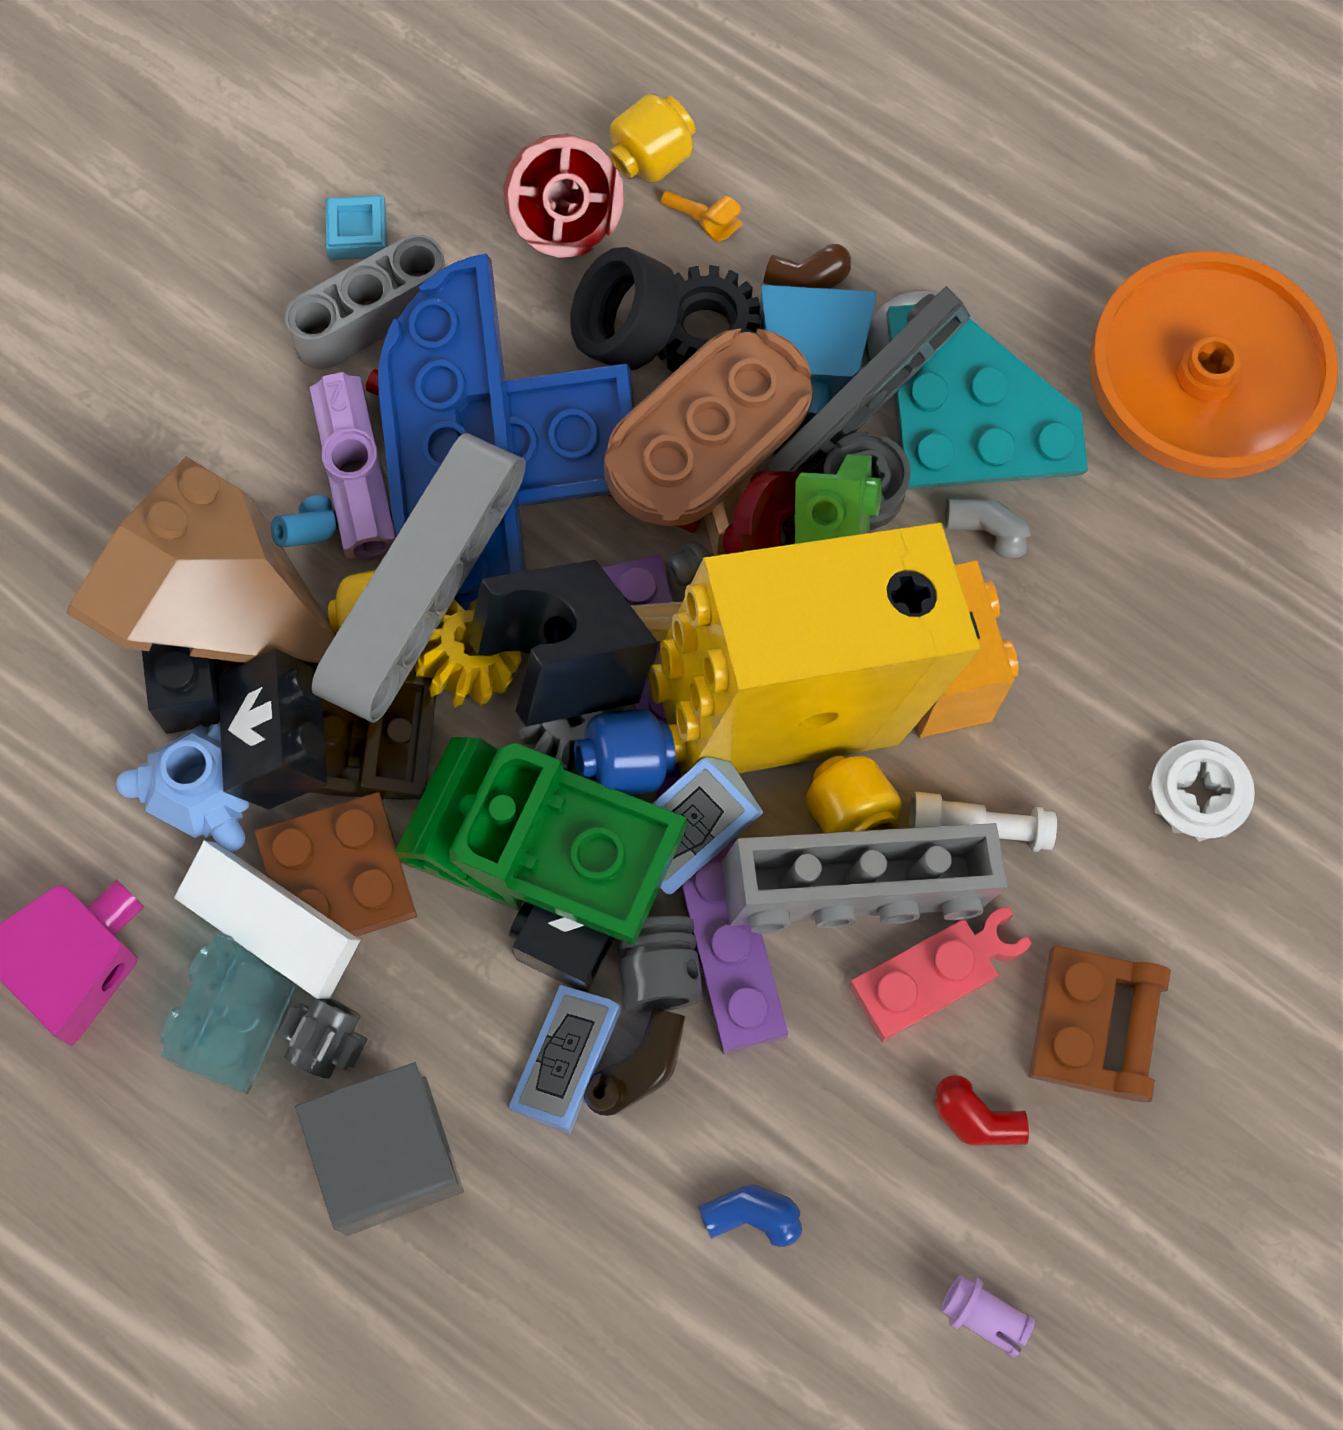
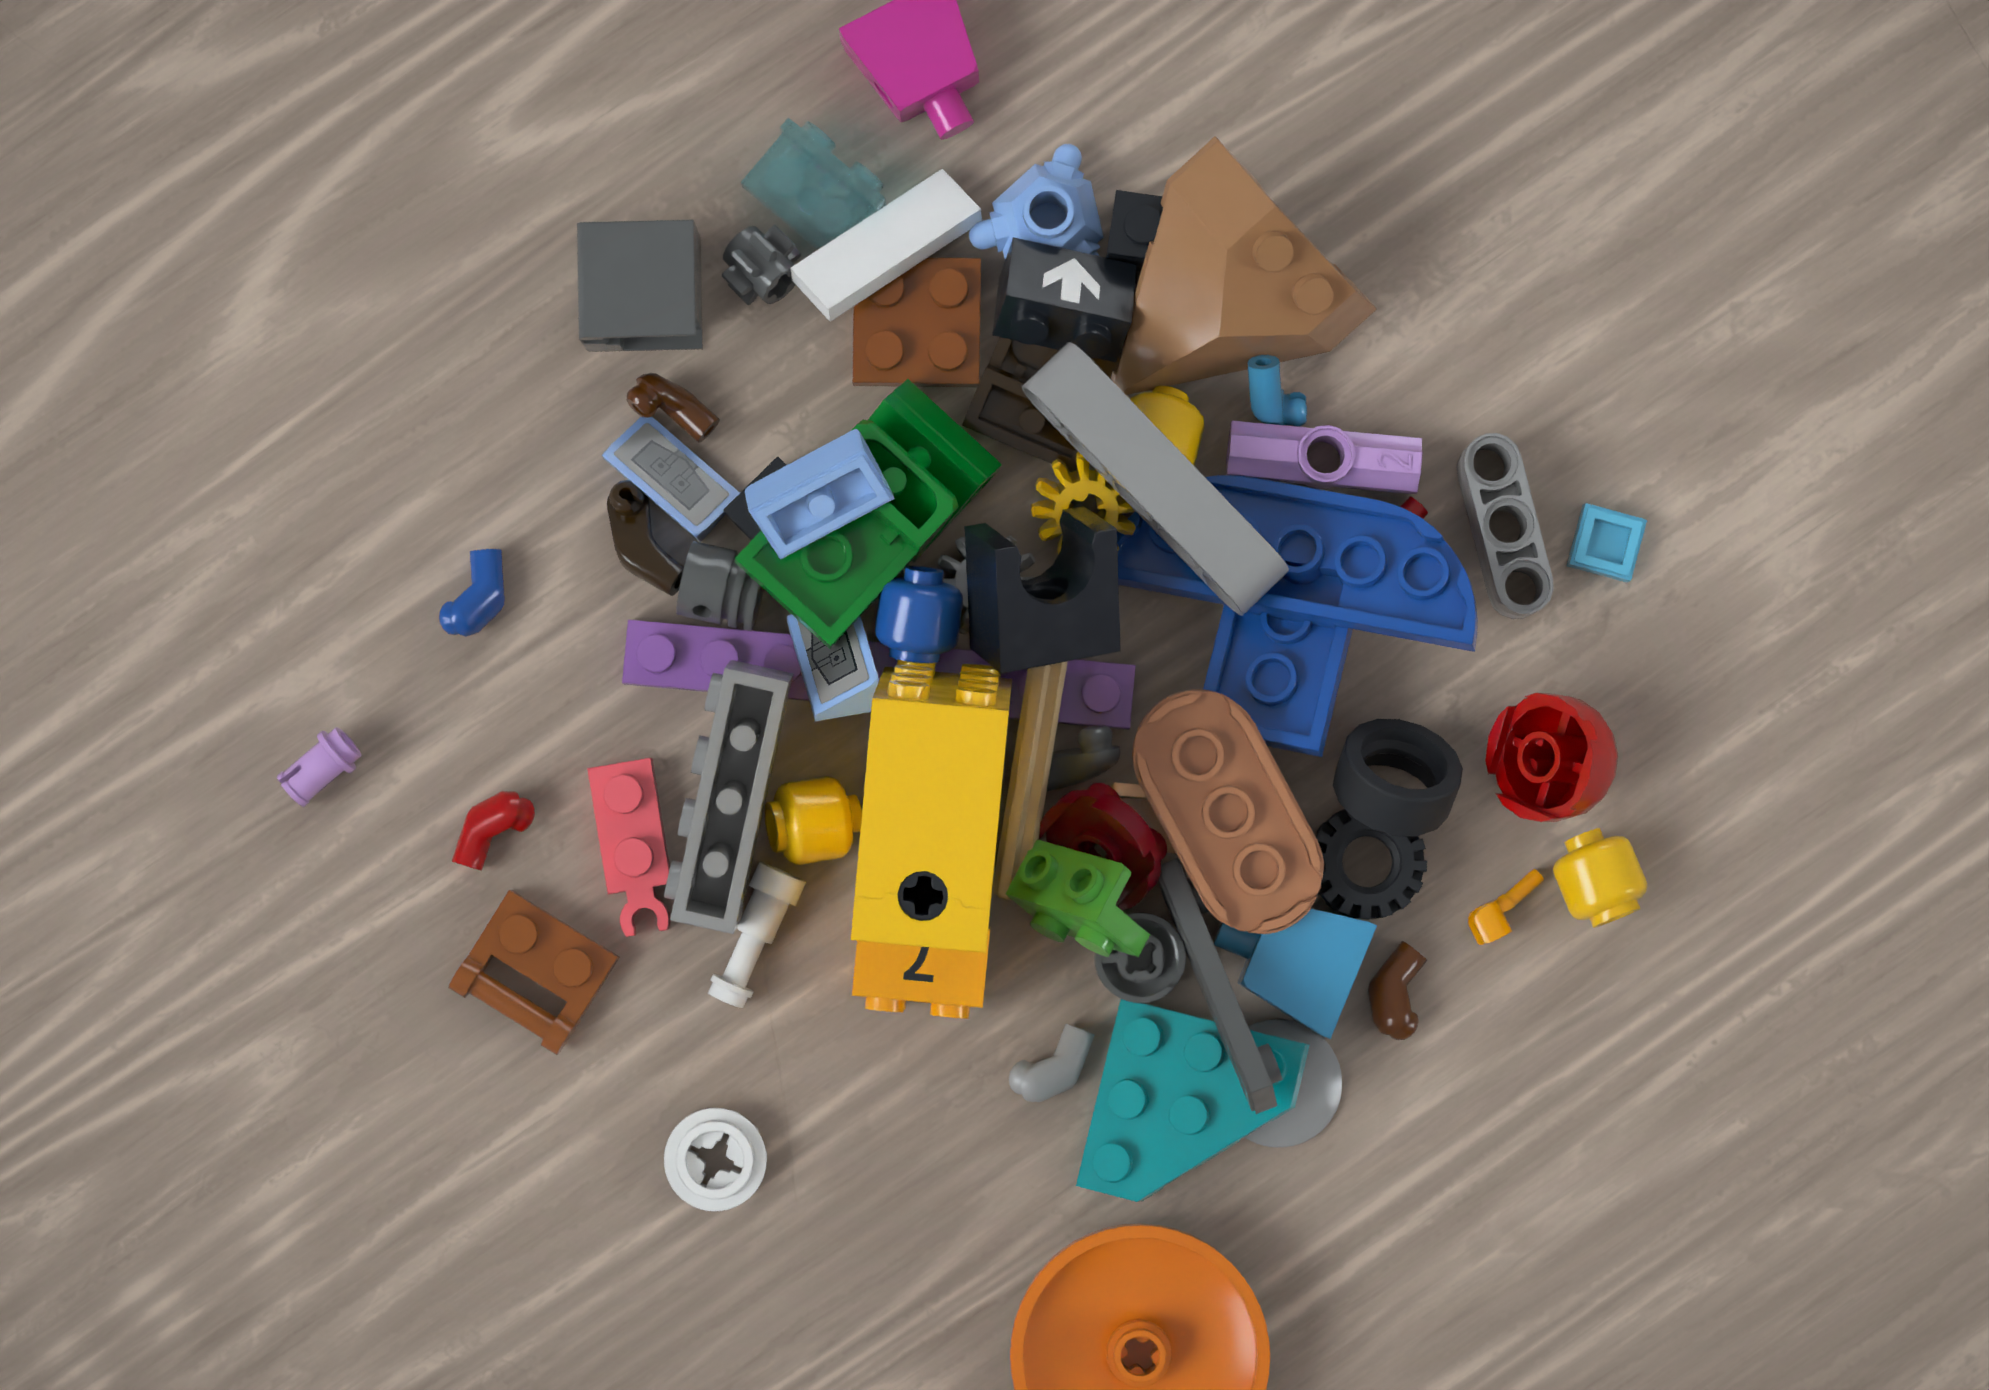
camera: 110 degrees right, 15 degrees up
none -> reddish brown arm [627,373,720,443]
none -> light blue slope [745,429,894,560]

